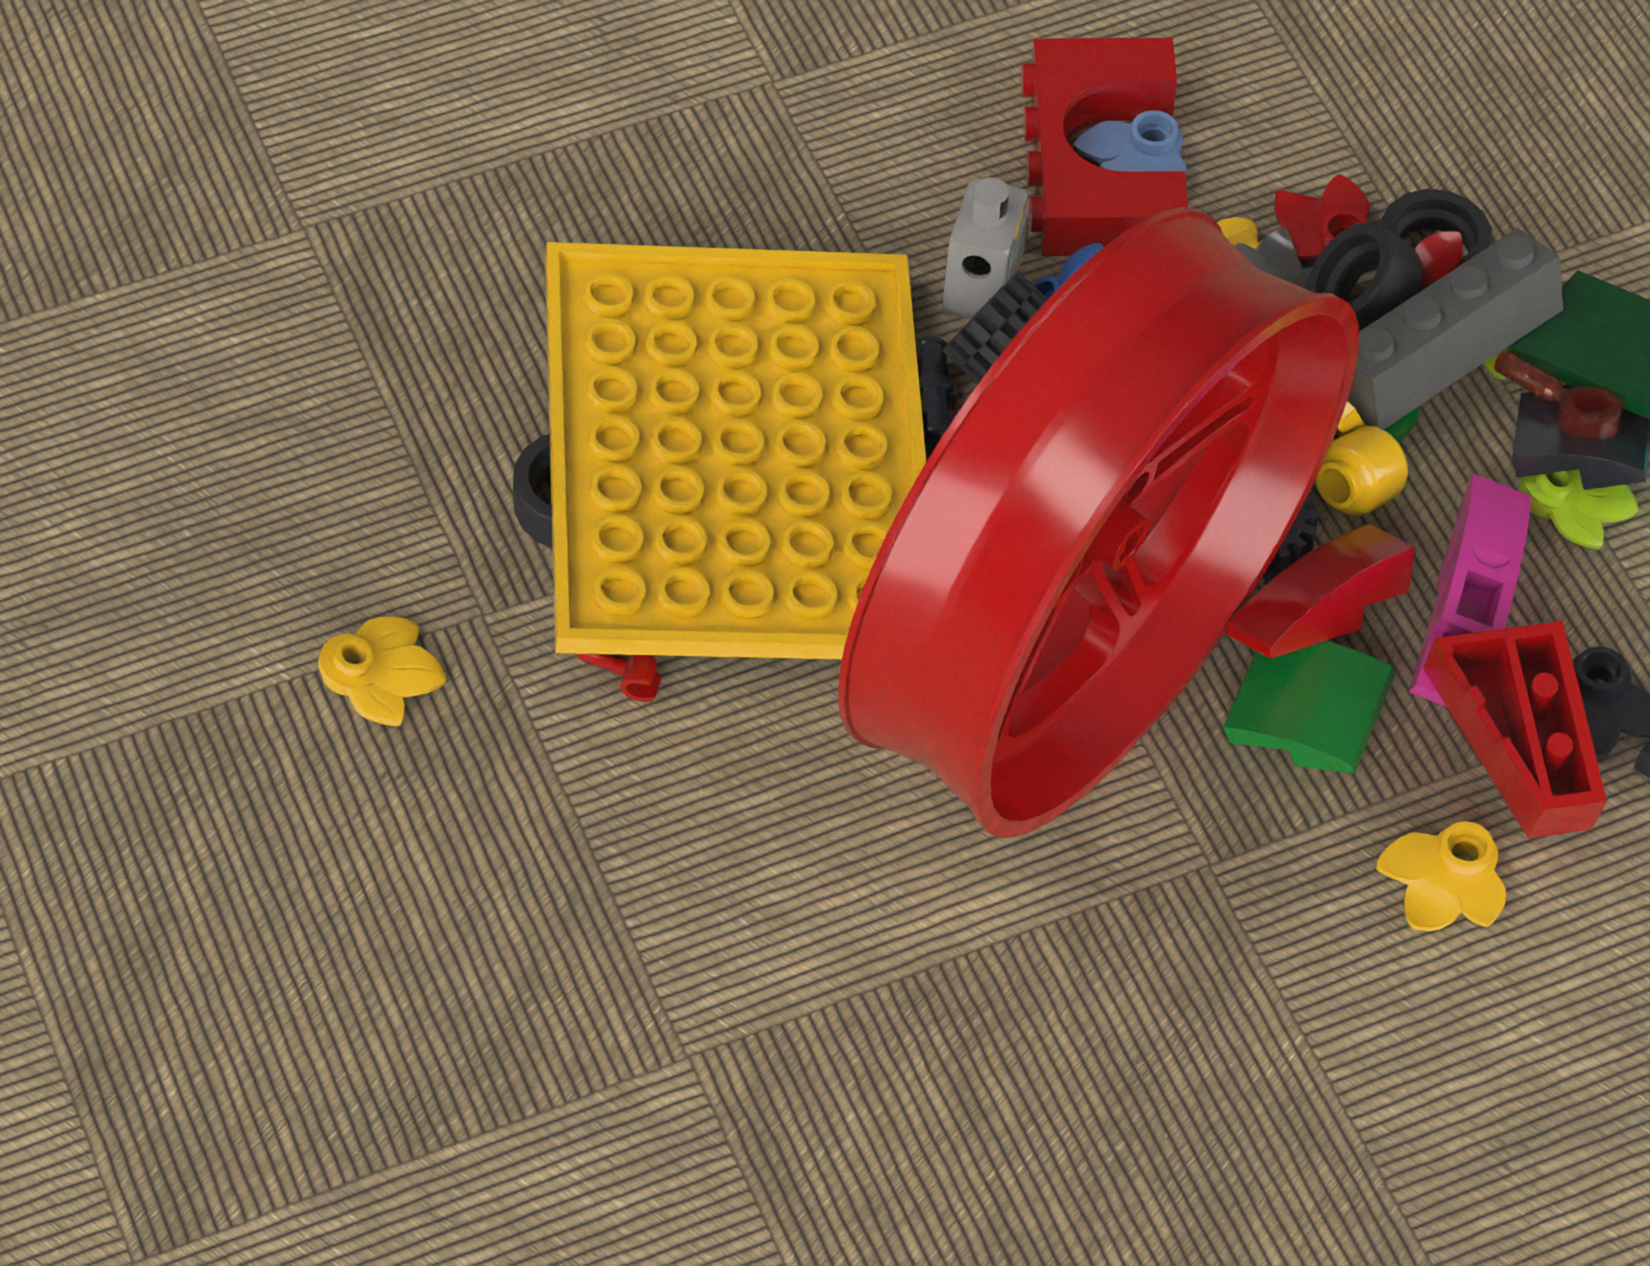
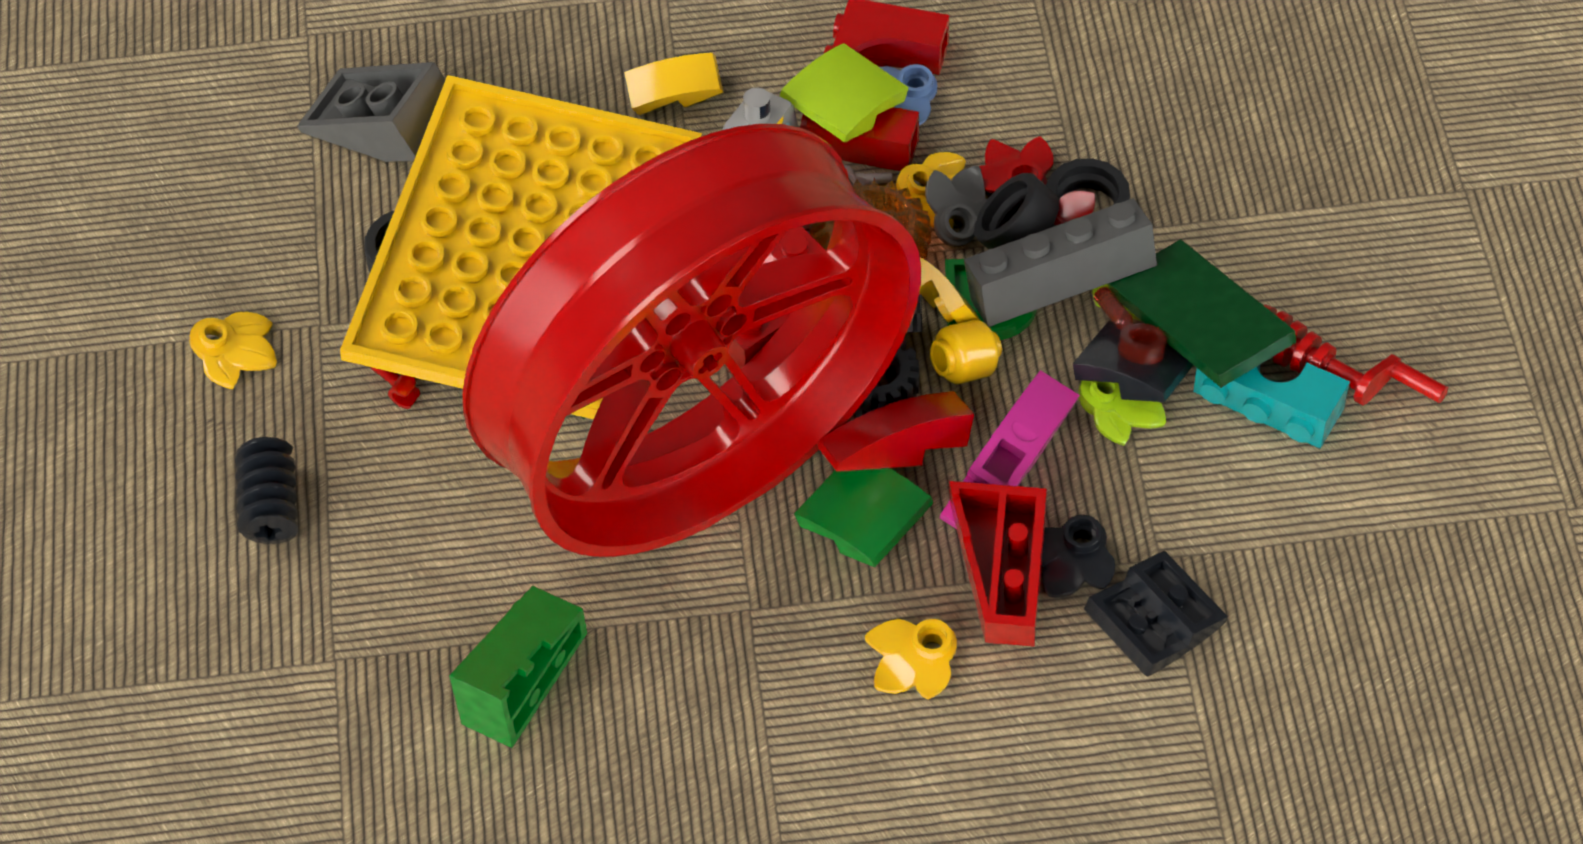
camera: 20 degrees right, 0 degrees up
none -> black piece [235,437,299,544]
none -> dark grey slope [297,62,446,162]
none -> green wedge [449,585,587,748]
none -> yellow slope [624,53,724,115]
none -> lime slope [779,43,909,142]

